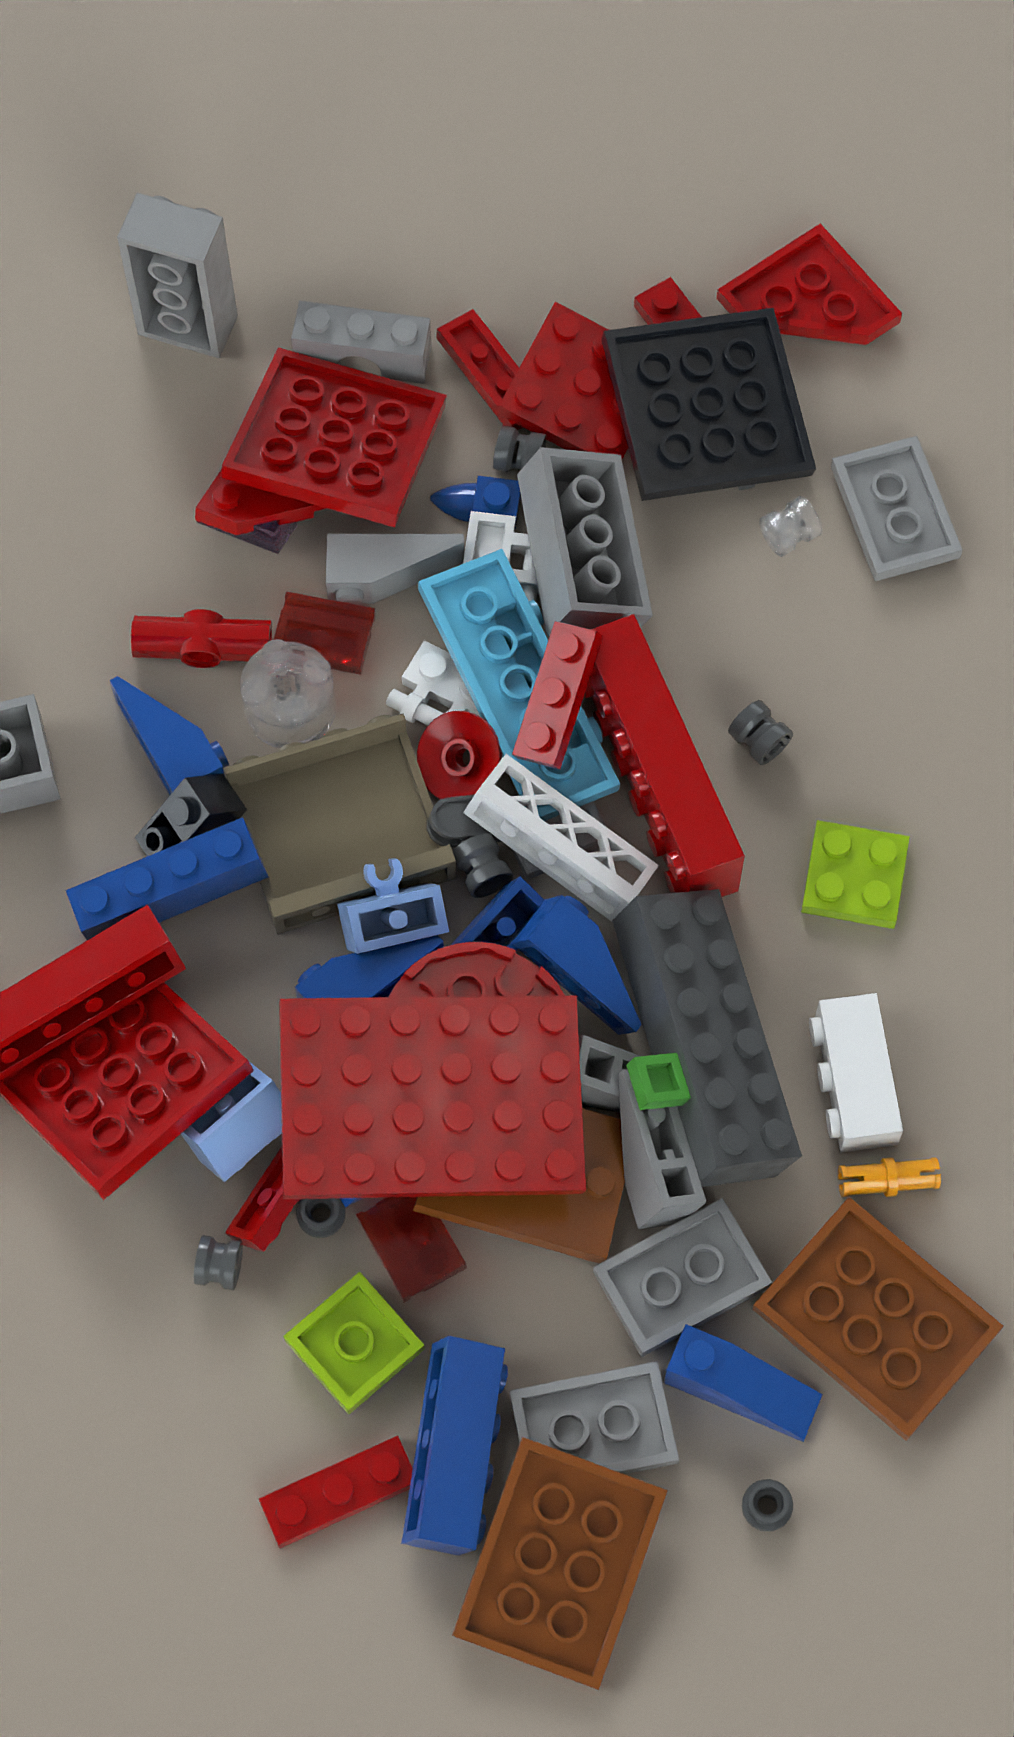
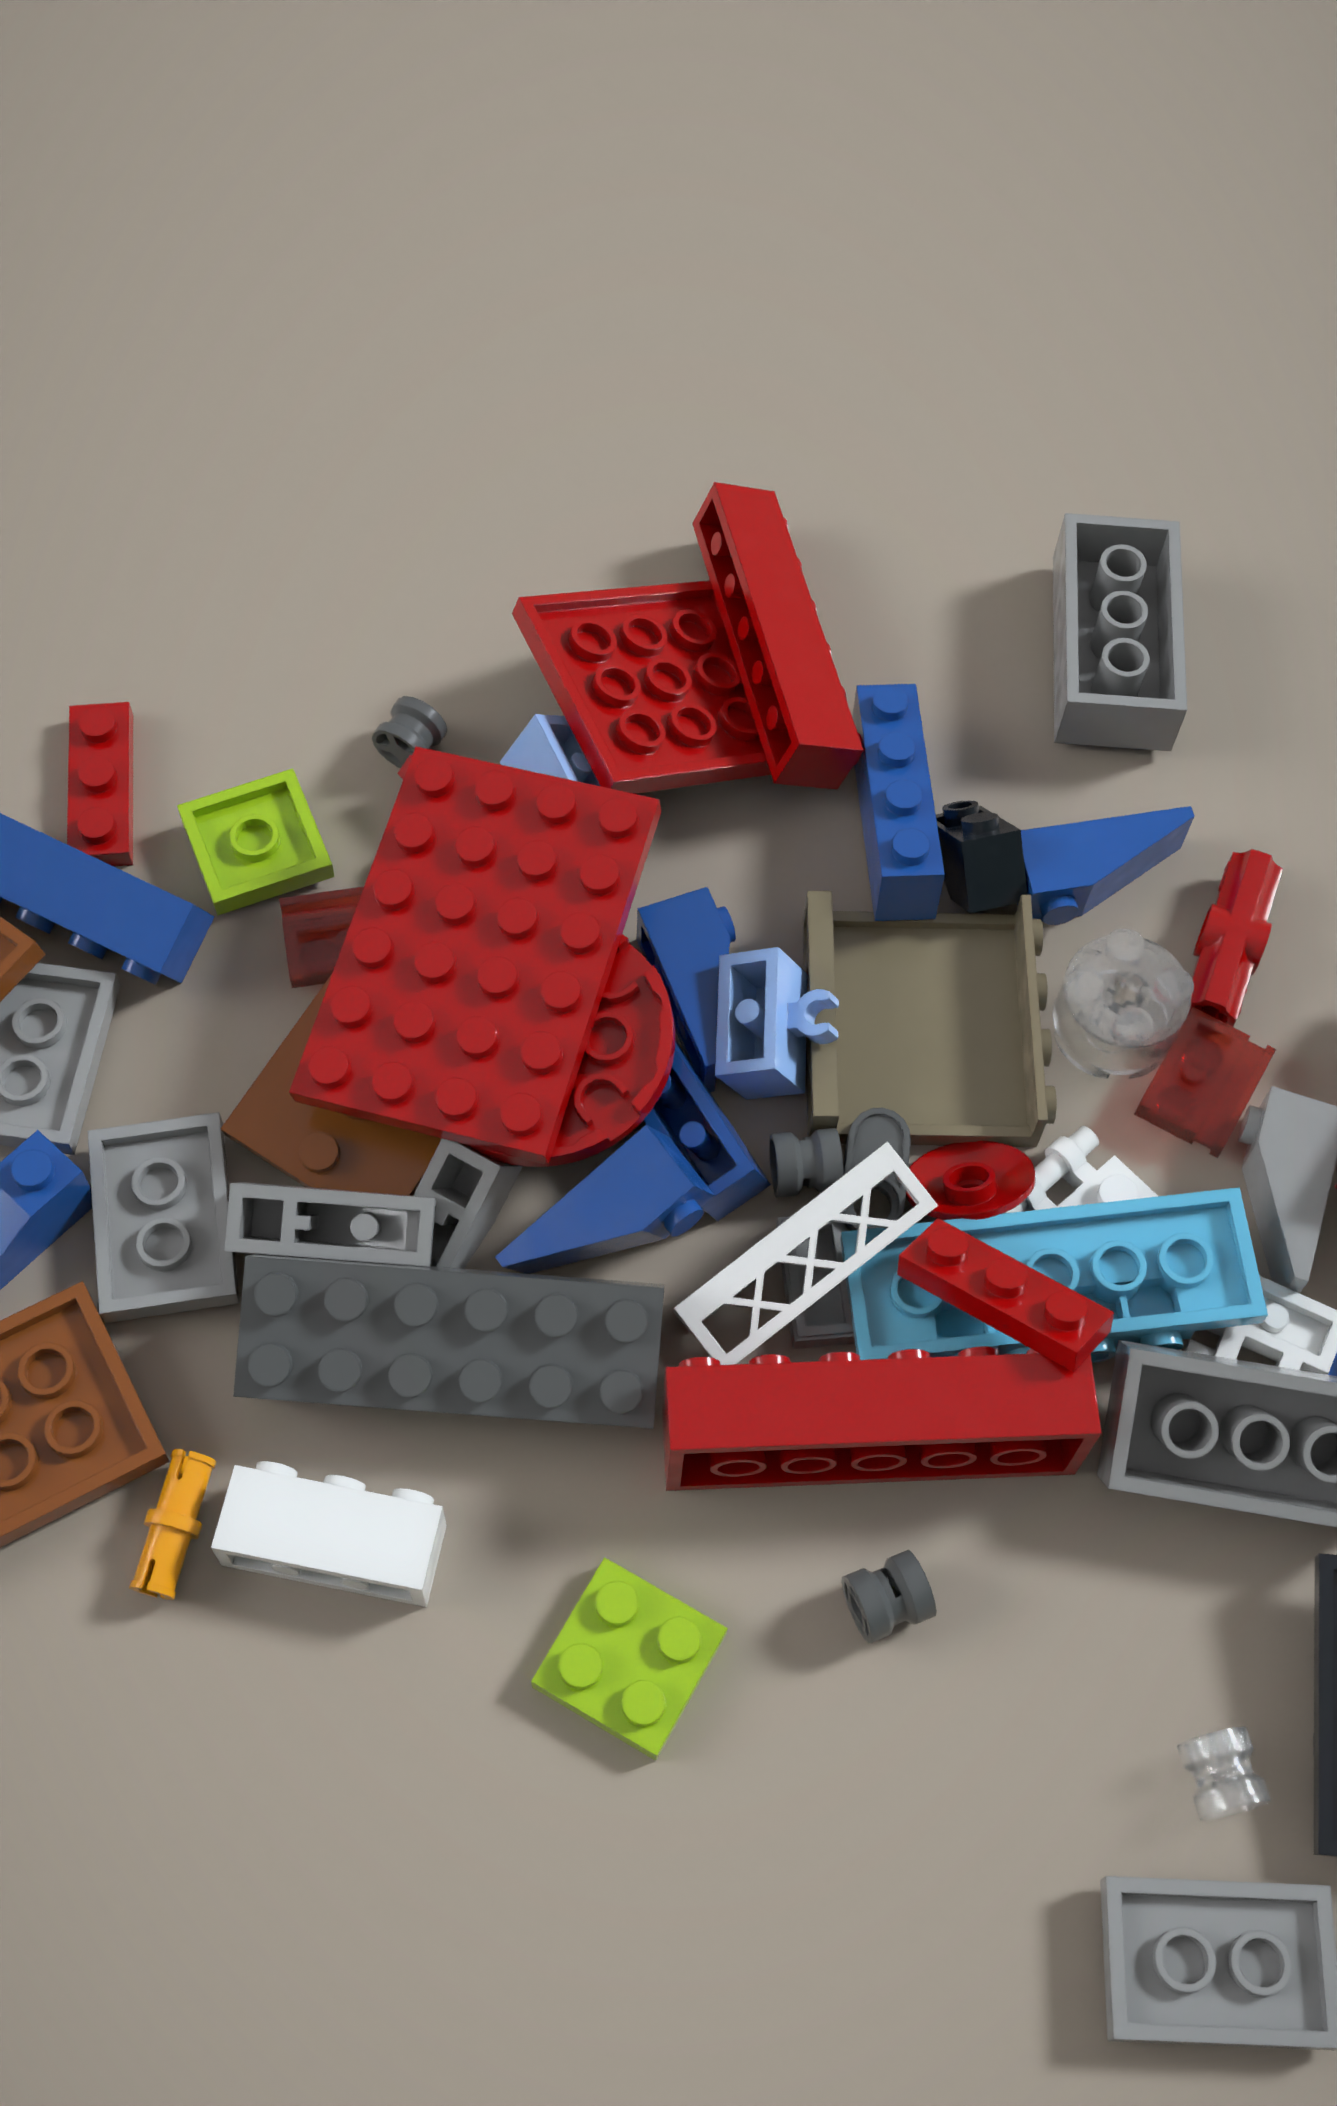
camera: 105 degrees right, 5 degrees down
bright green plate [626,1053,691,1110] -> none

